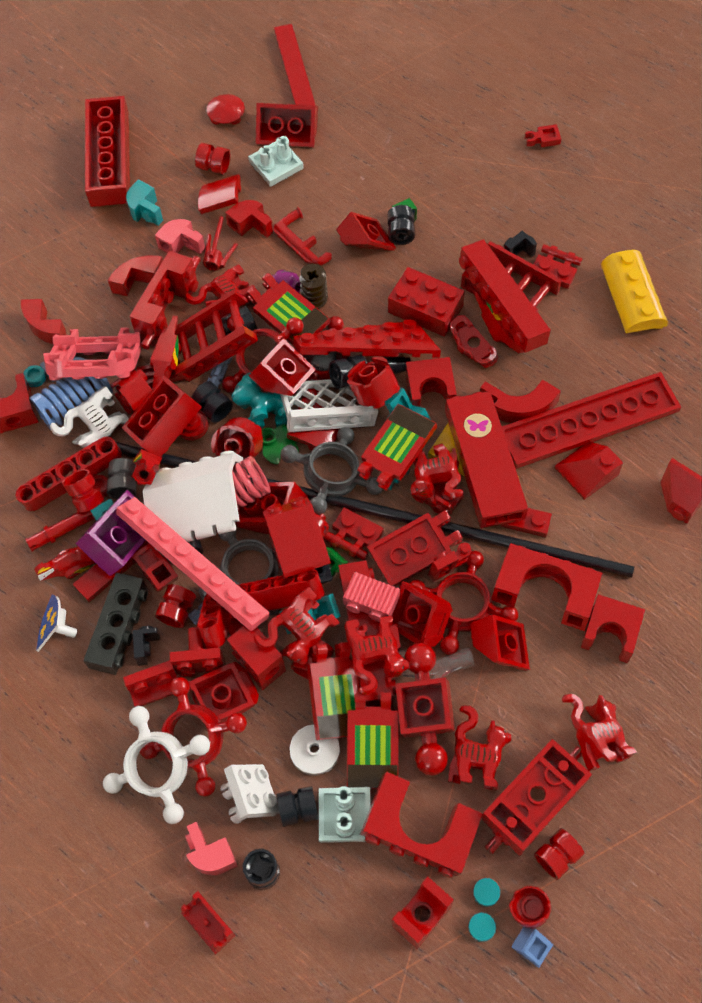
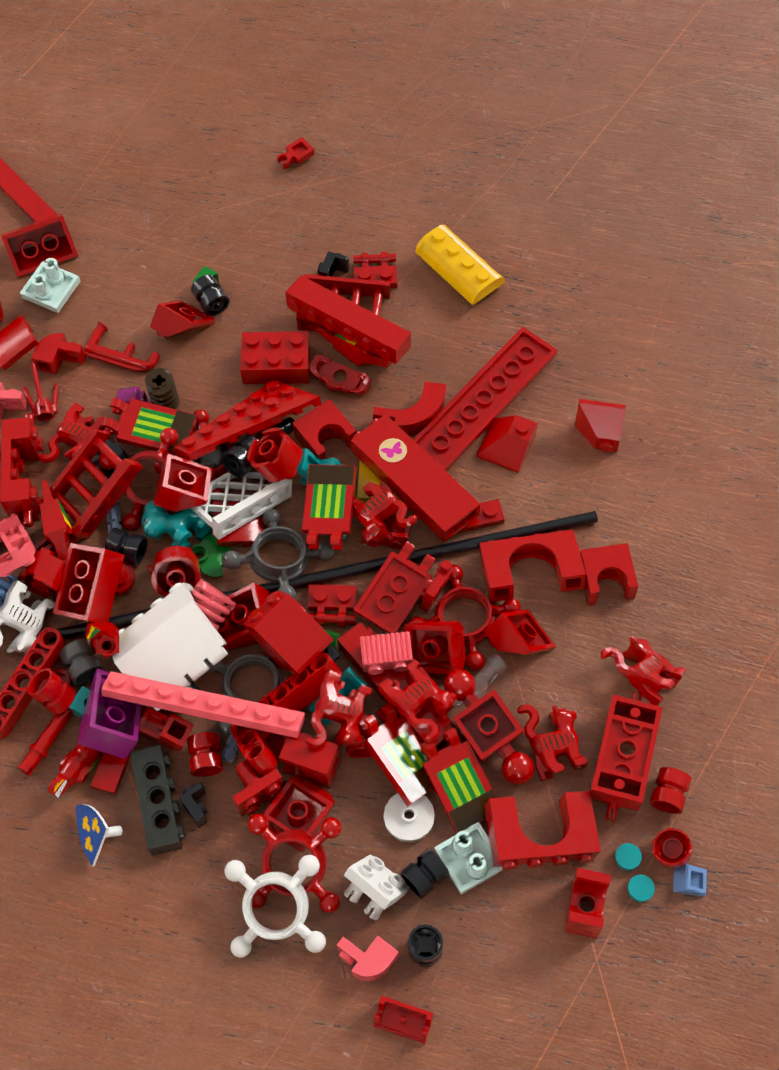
camera: 30 degrees left, 0 degrees up
red bracket [123,660,177,707] -> none

